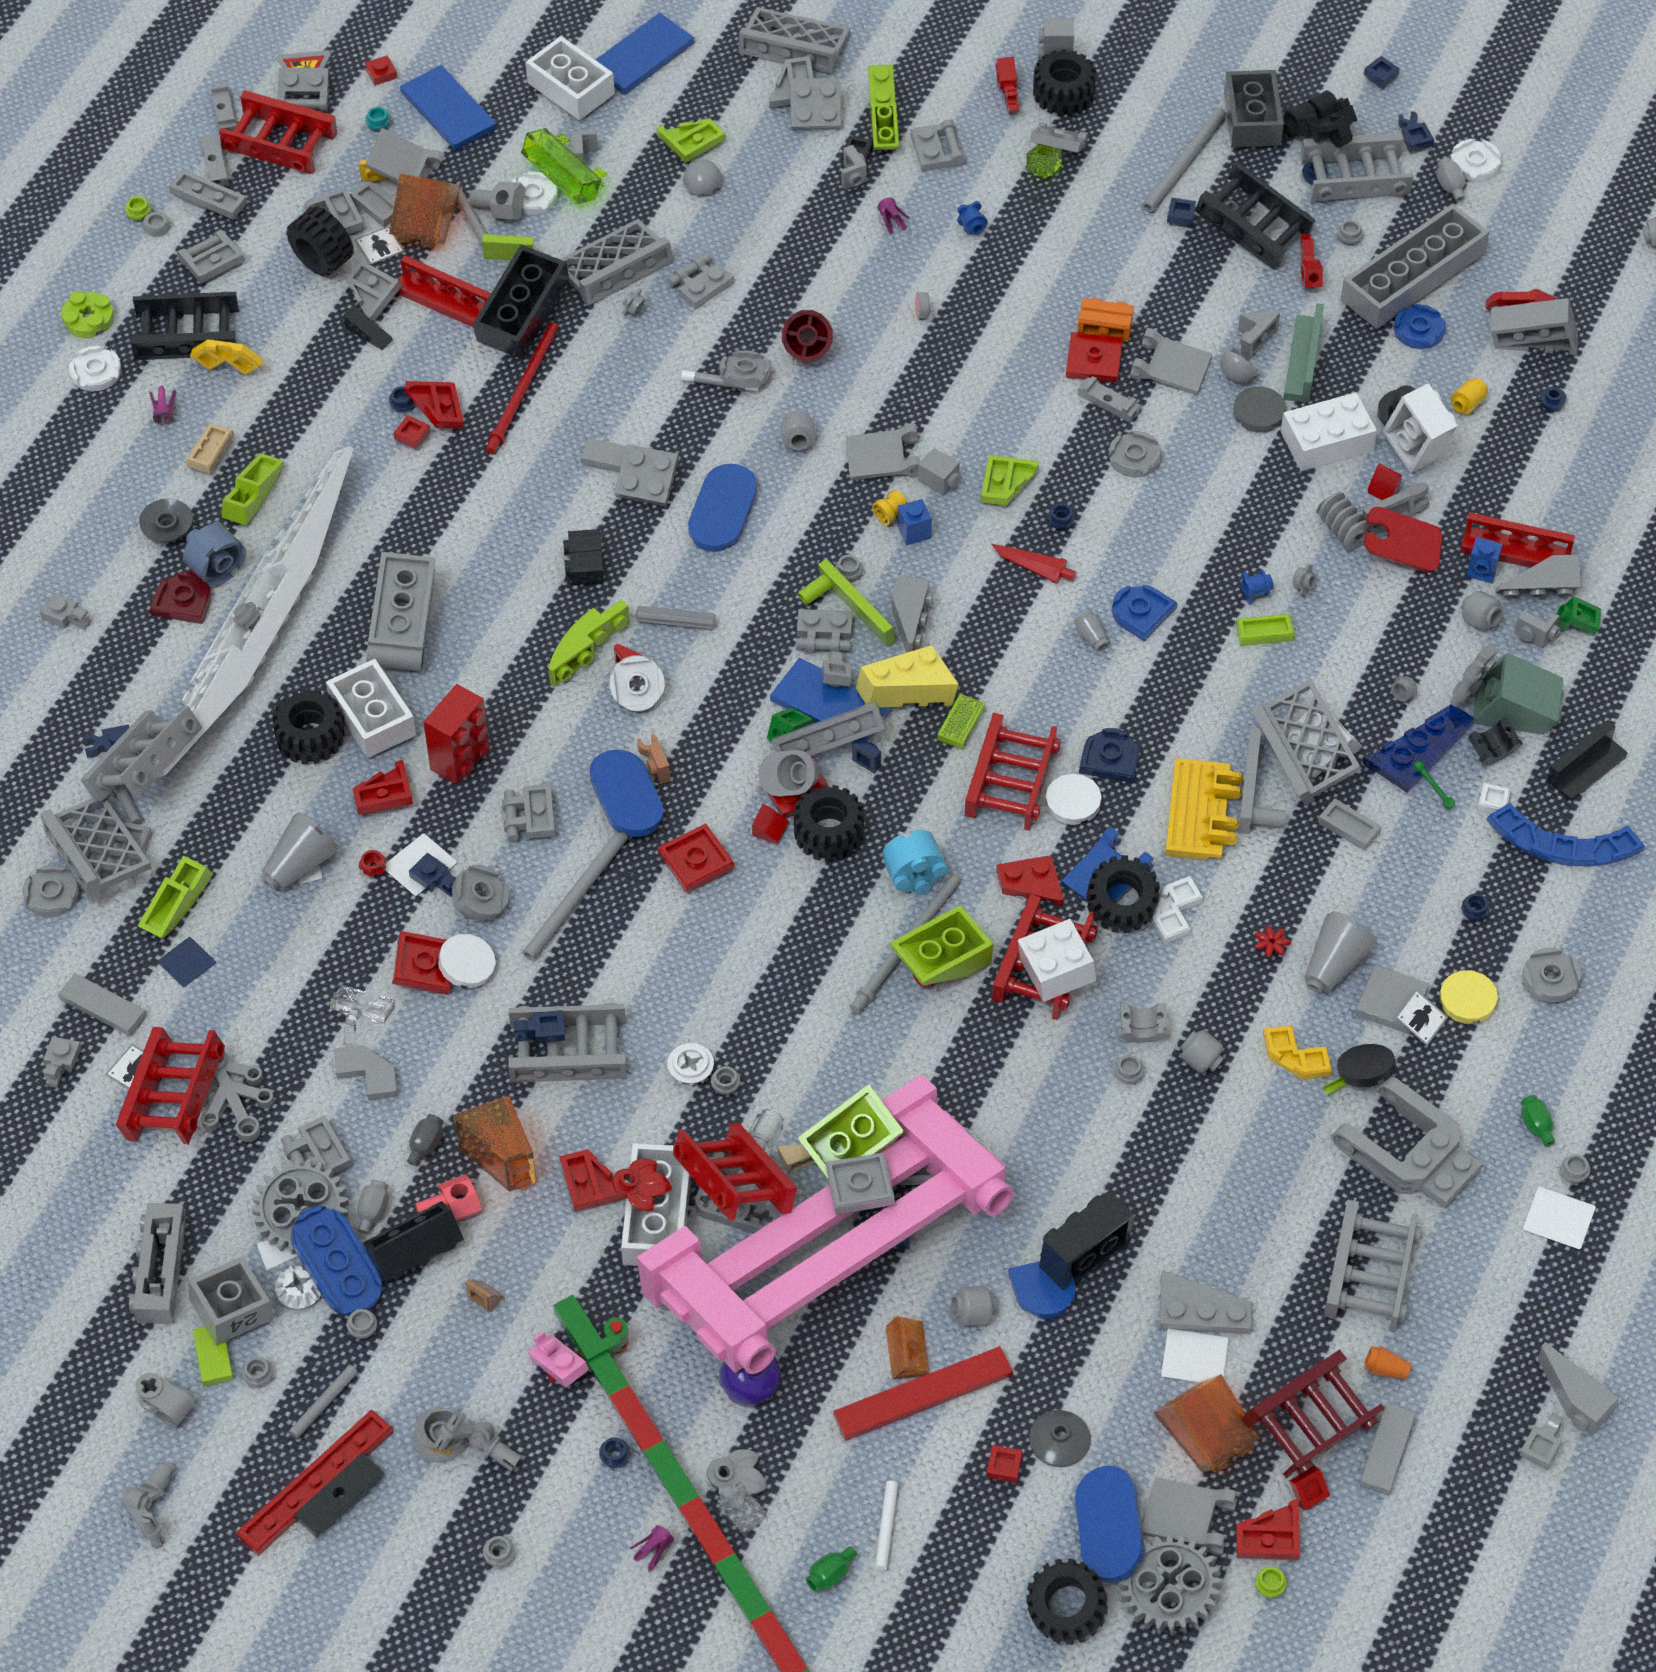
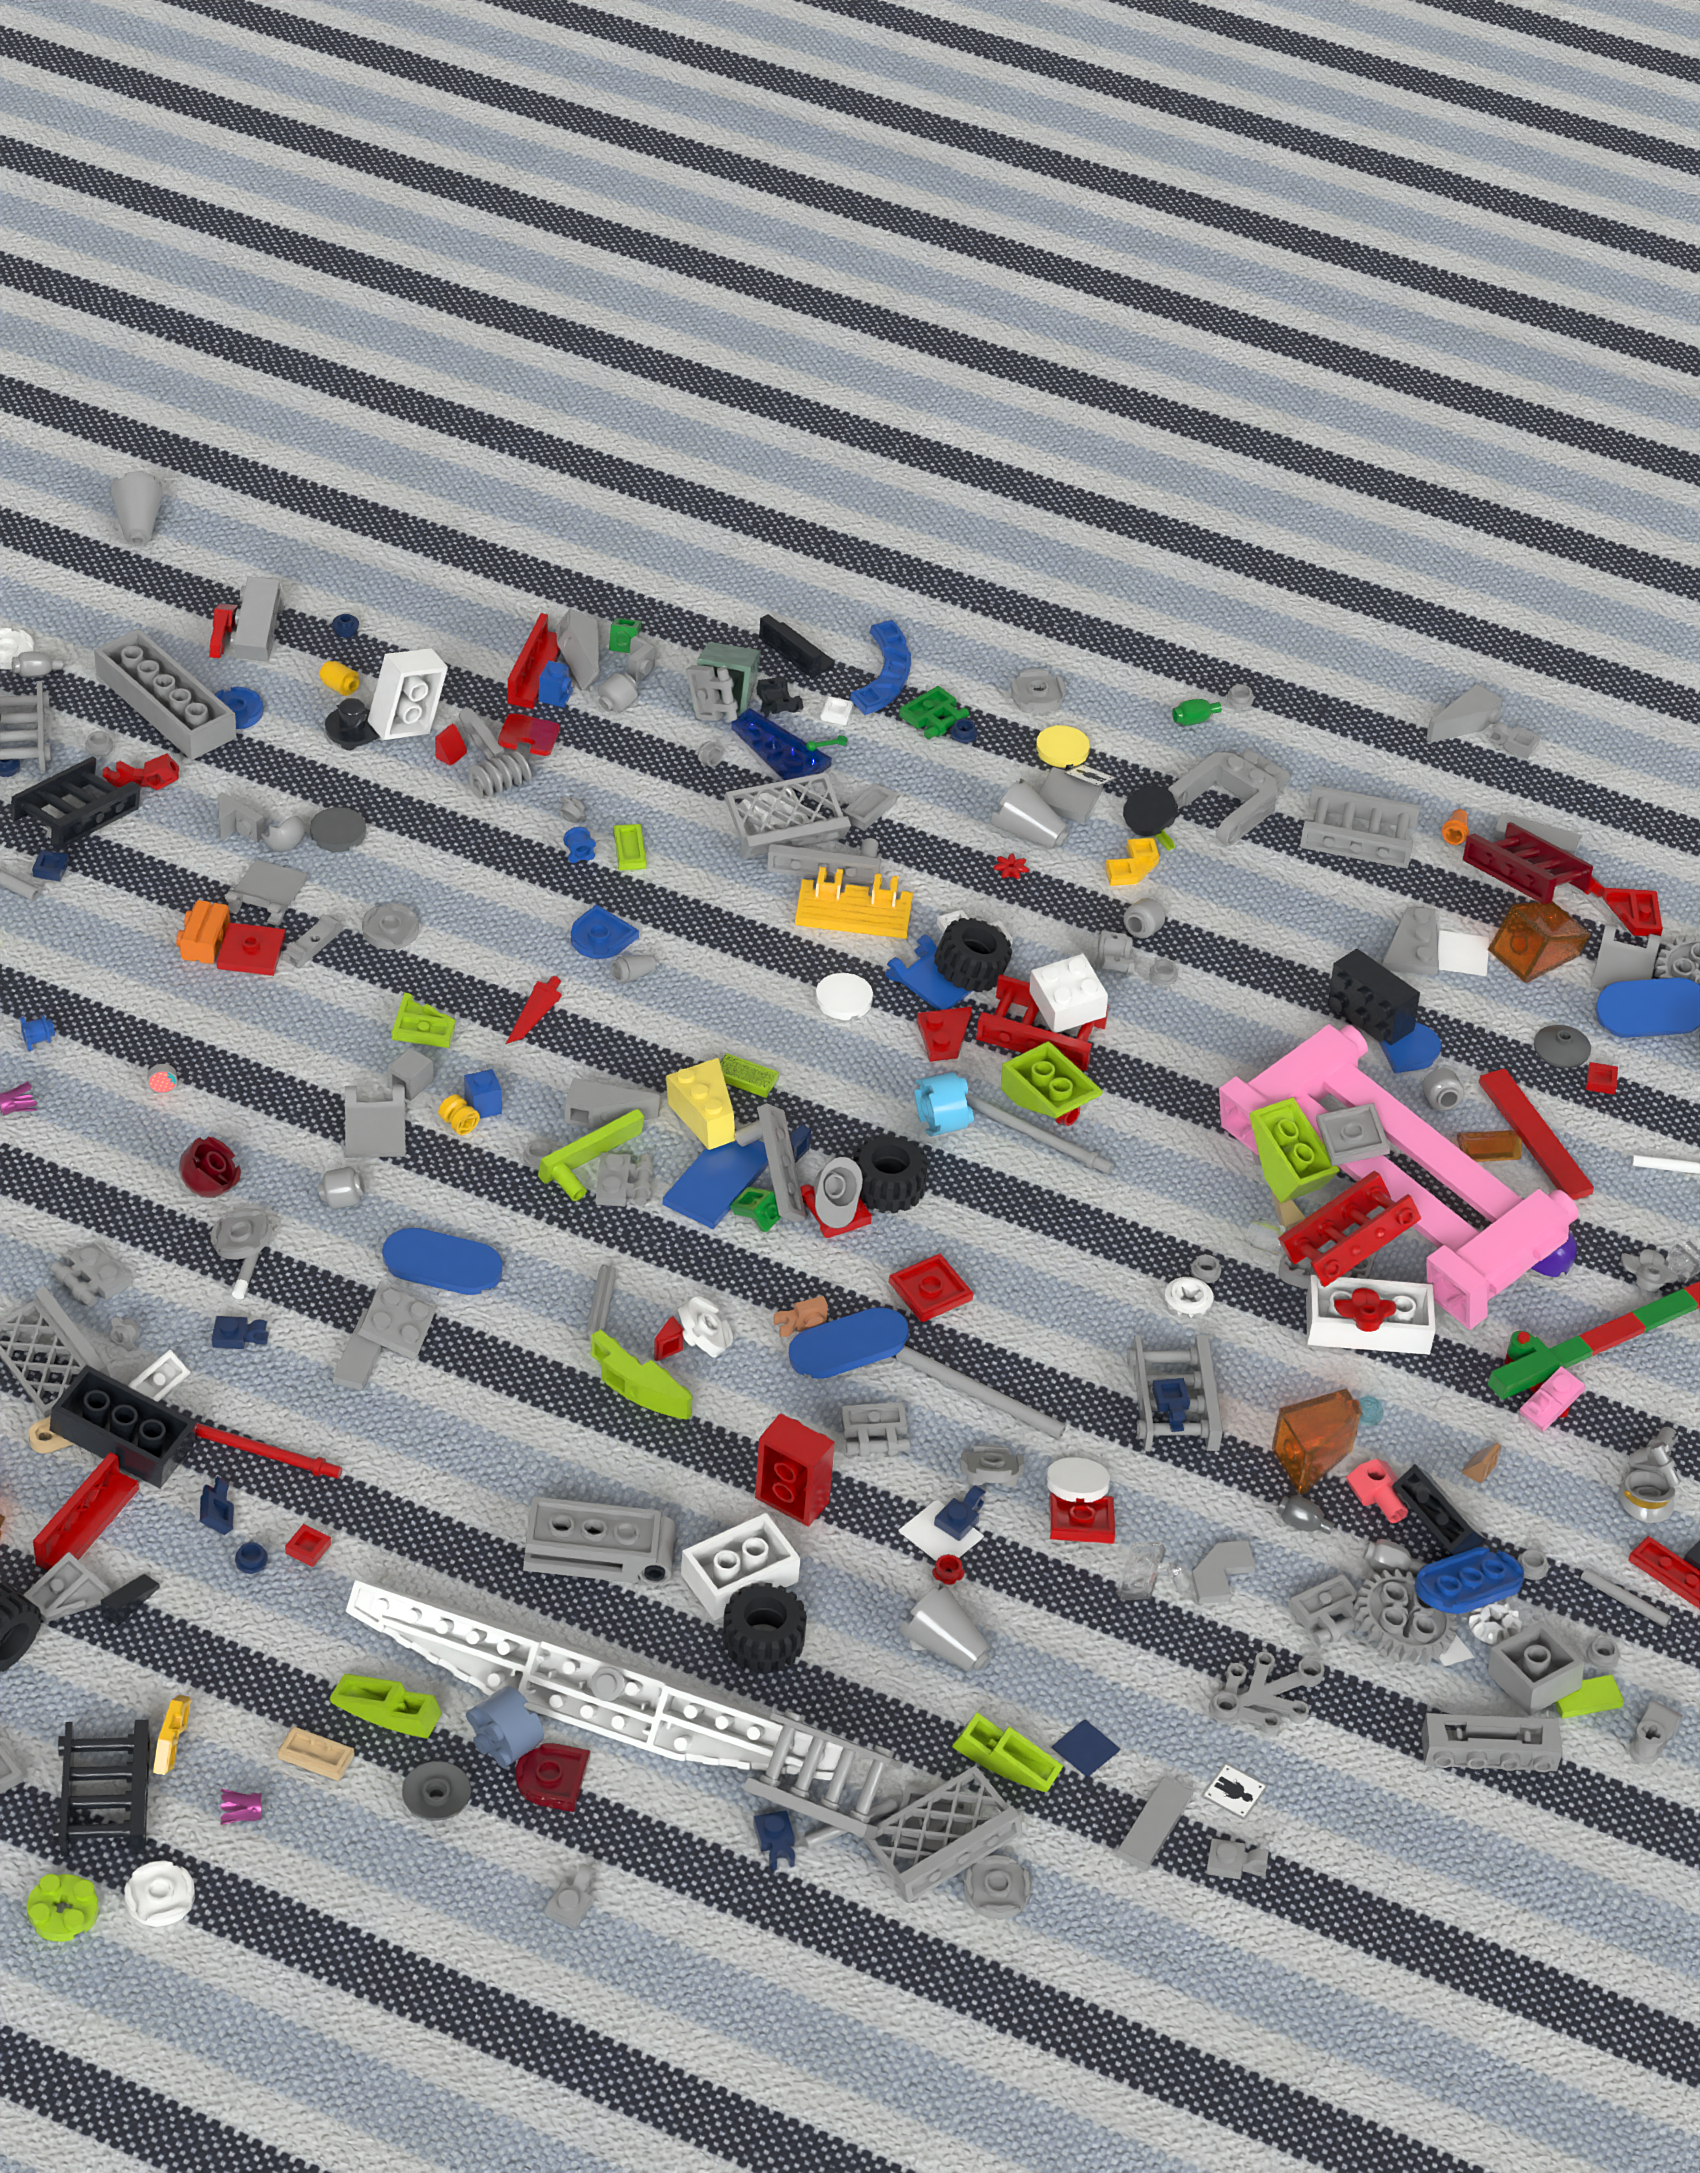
camera: 95 degrees left, 10 degrees down
red fence [116,1027,225,1144] -> none
red wing [352,760,413,815] -> none
red wing [404,381,464,429] -> none
lime tile [482,234,535,261] -> none
red wing [559,1149,626,1212] -> none
black brick [563,529,604,585] -> none
dark blue plate [599,1437,630,1468] -> none
red slope [752,804,789,845] -> none
light grey plate [822,651,852,687] -> none
red fence [965,712,1061,831] -> none
dark blue plate [1048,503,1075,529] -> none
dark blue tile [1079,728,1139,783] -> none
lime plate [1255,1567,1287,1598] -> none
white brick [1281,392,1377,471] -> none
sand green fence [1284,303,1324,403] -> none
white sticker [1523,1187,1596,1249] -> none
none -> white slope [128,1349,191,1402]
none -> dark blue plate [199,1476,234,1535]
none -> dark blue plate [211,1316,269,1349]
none -> green plate [899,686,969,739]
none -> clear light blue plate [1352,1396,1384,1426]

